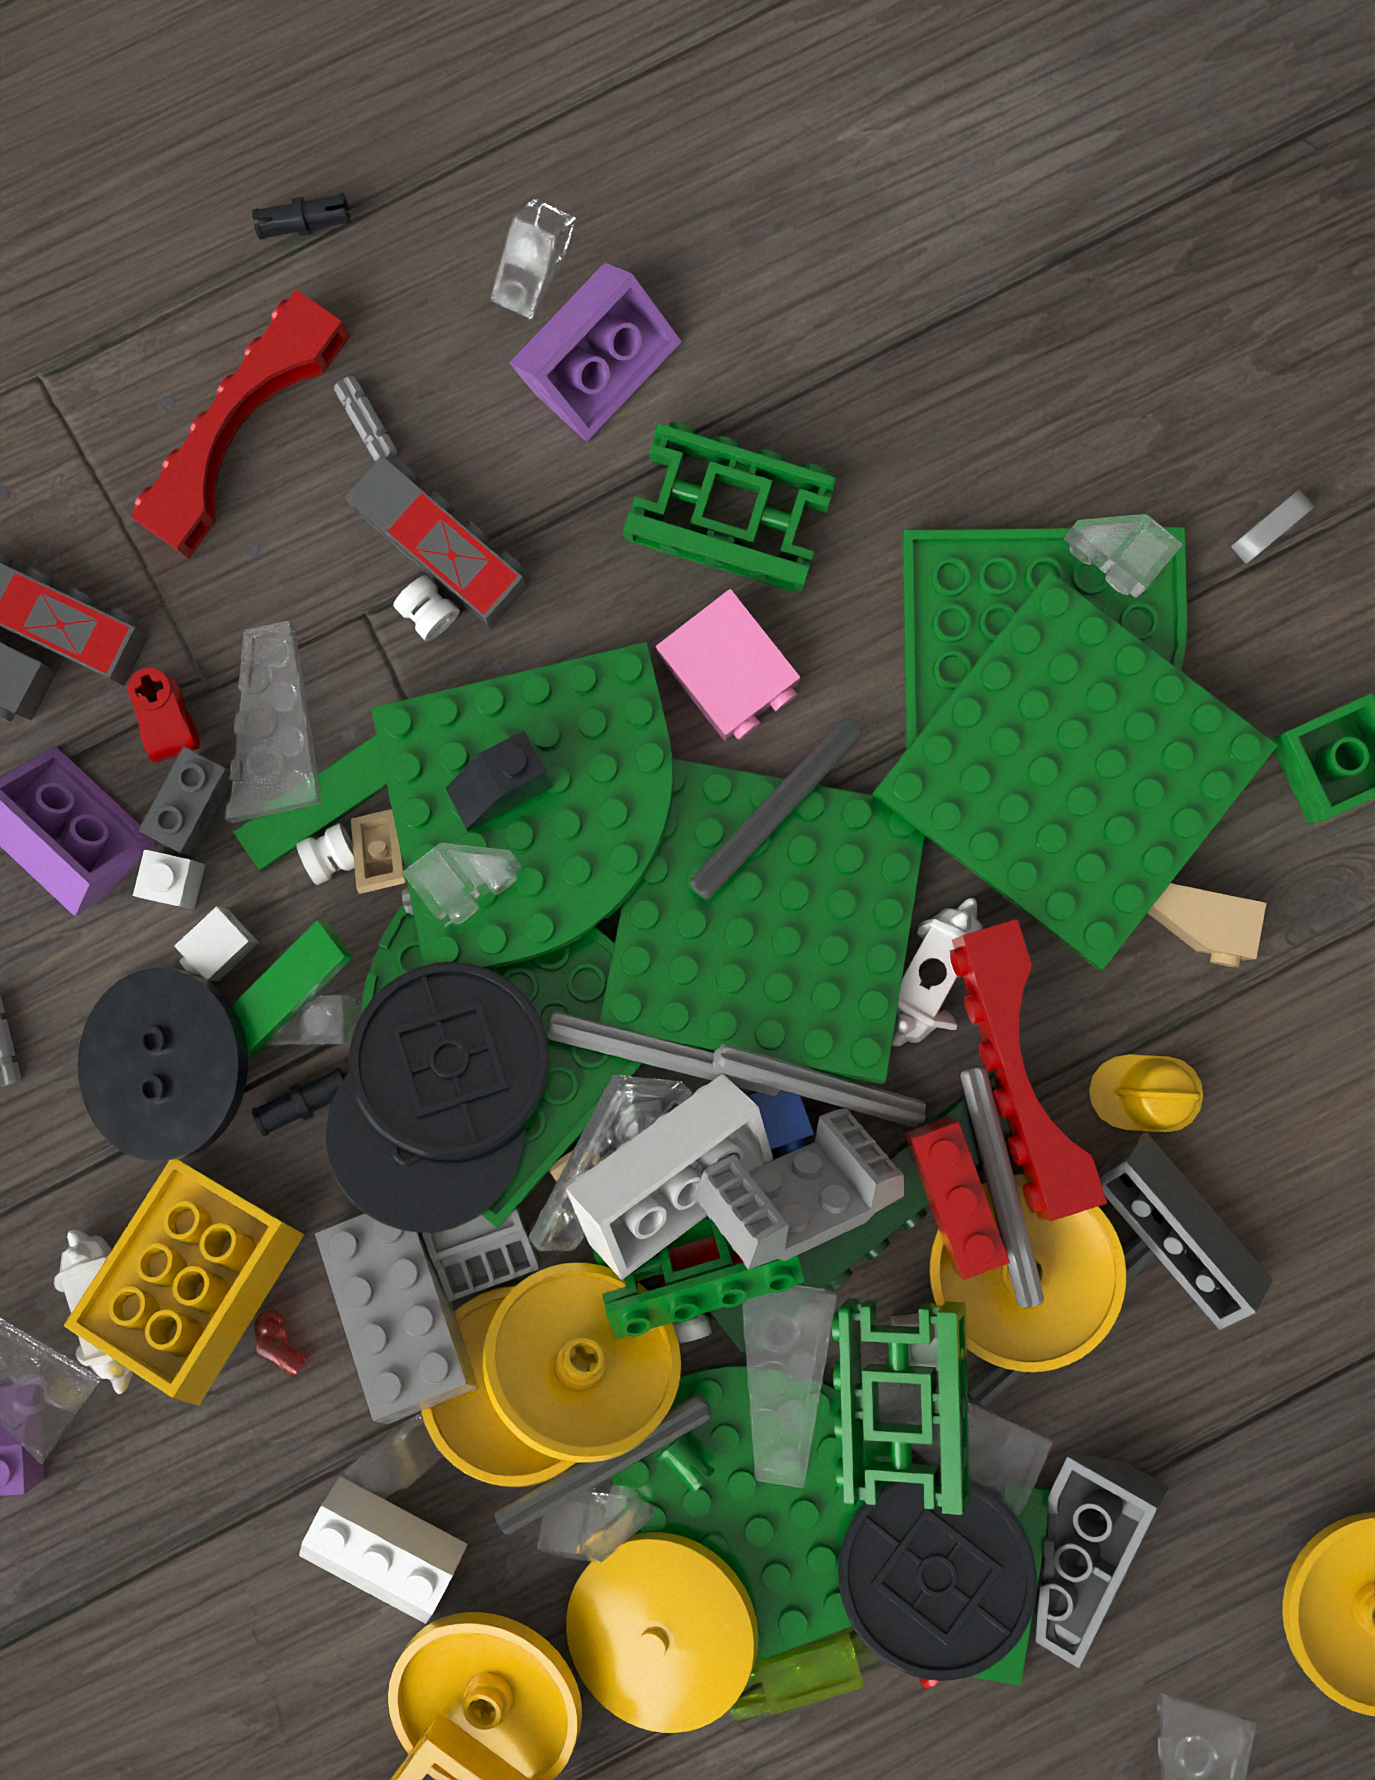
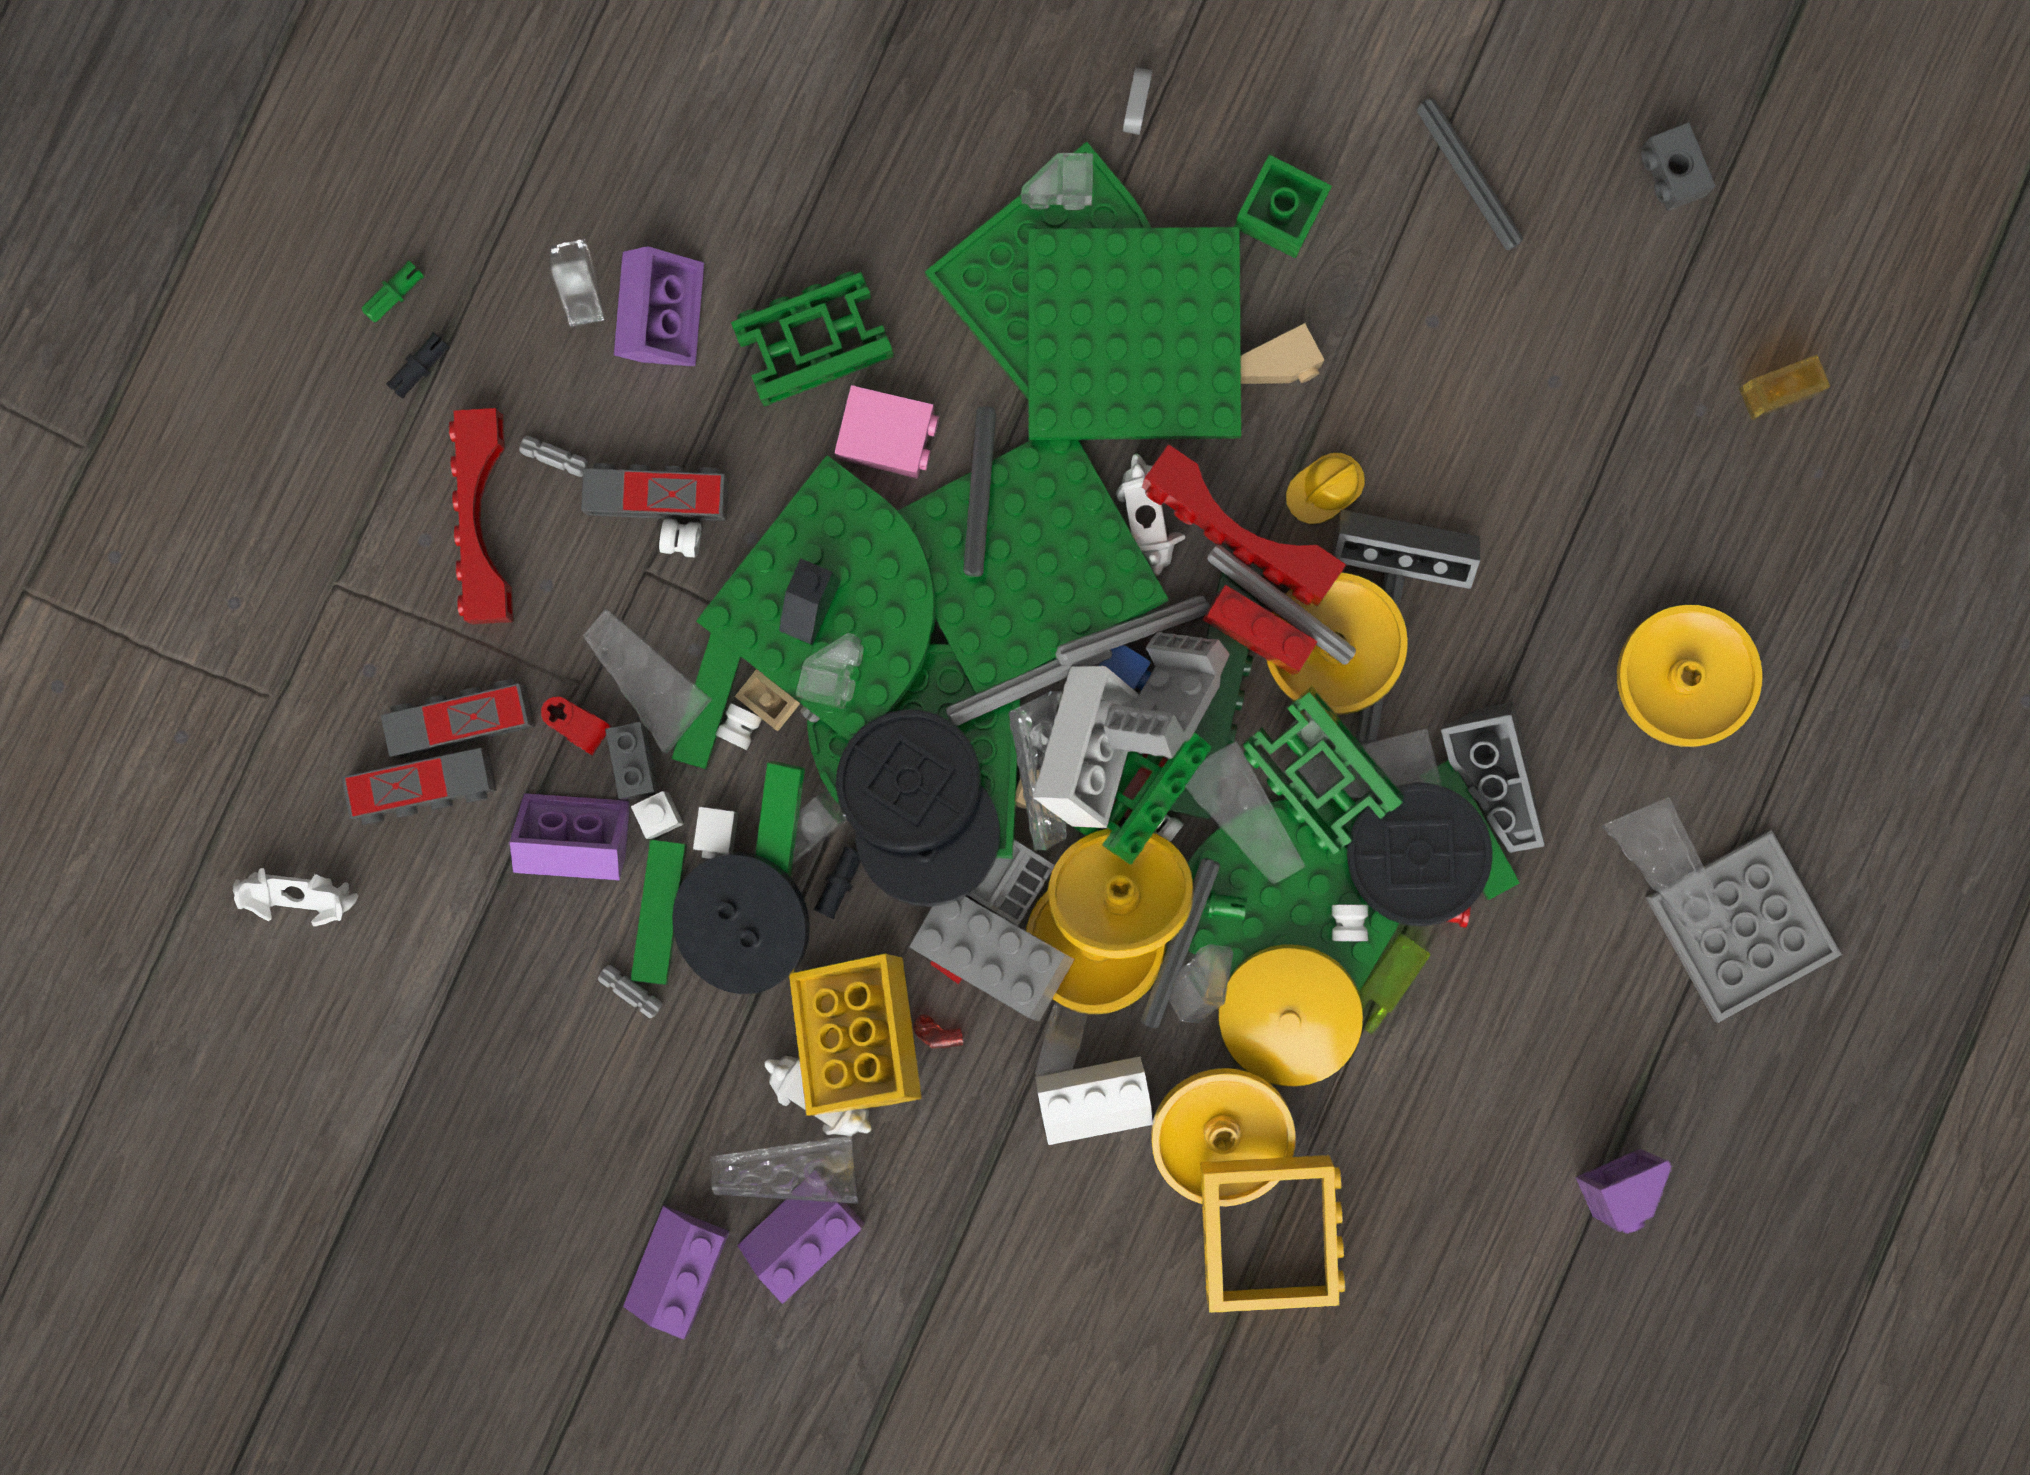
camera: 40 degrees left, 0 degrees up
none -> green axle [361,260,425,322]
none -> green tile [631,840,687,985]
none -> white wheel [1332,905,1368,941]

